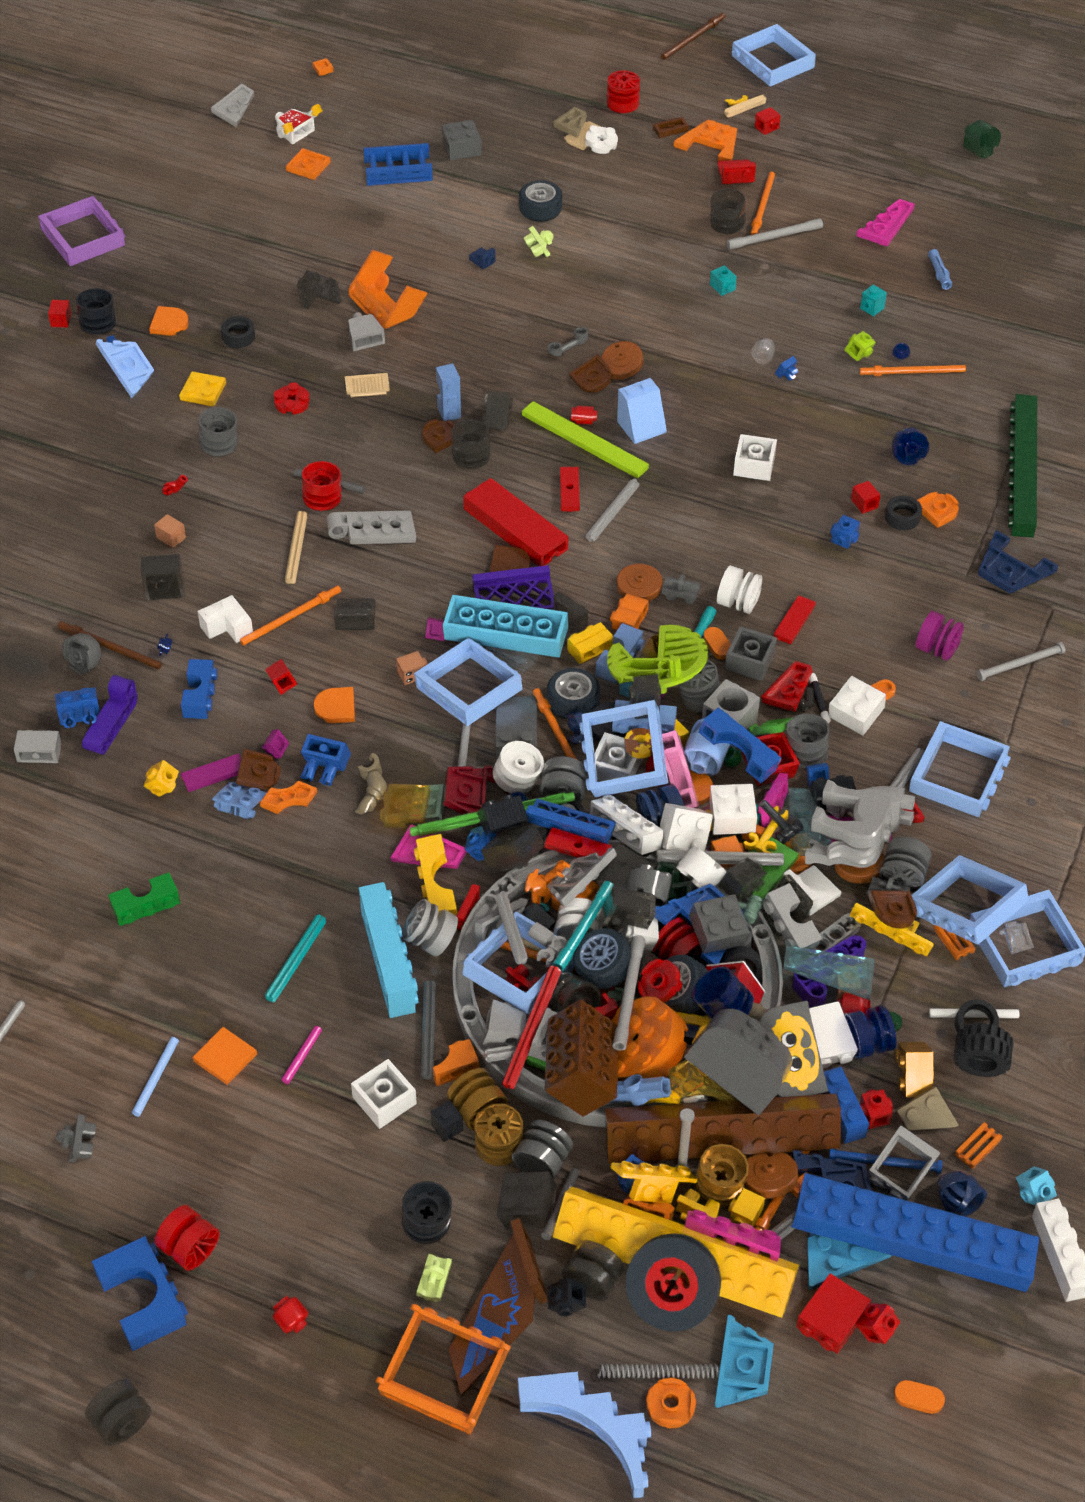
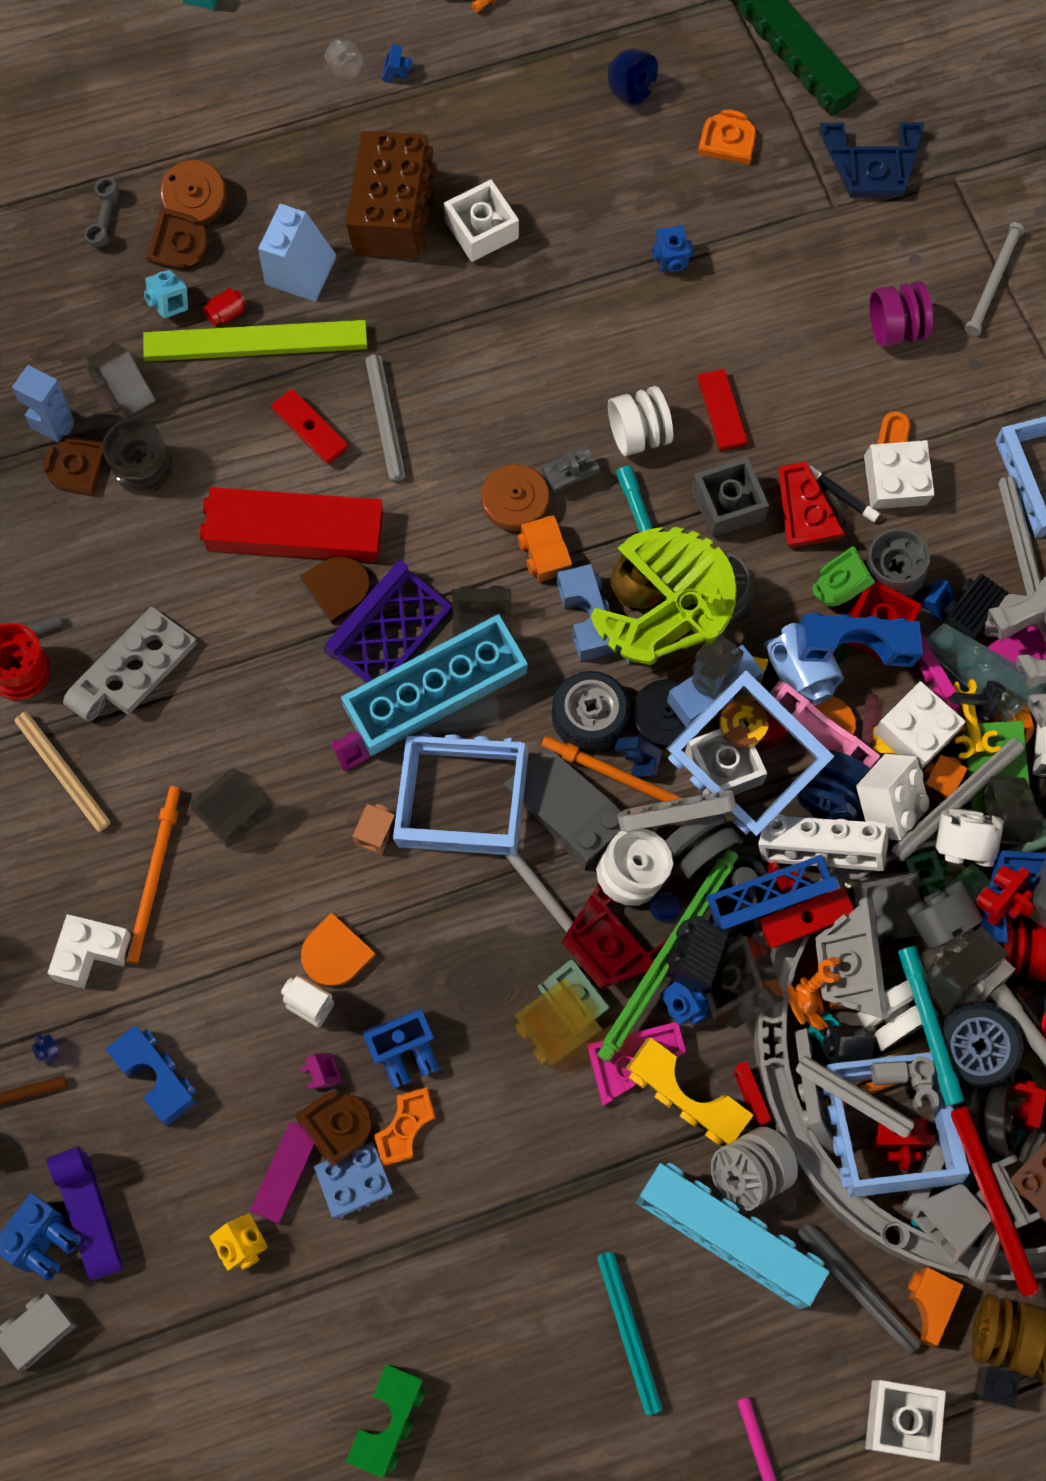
camera: 45 degrees left, 20 degrees up
red brick [265,659,298,695] -> none
dark tan piece [355,753,387,814] -> none
yellow brick [567,622,613,664] -> none
light grey brick [702,679,760,748] -> none
orange tile [703,627,731,660] -> none
red brick [851,481,881,514] -> none
black tyre [885,495,922,530] -> none
none -> medium azure brick [144,270,188,318]
none -> white brick [281,975,334,1028]
none -> reddish brown brick [346,131,437,259]
none -> light grey beam [617,790,736,831]
none -> red hips [977,865,1035,926]

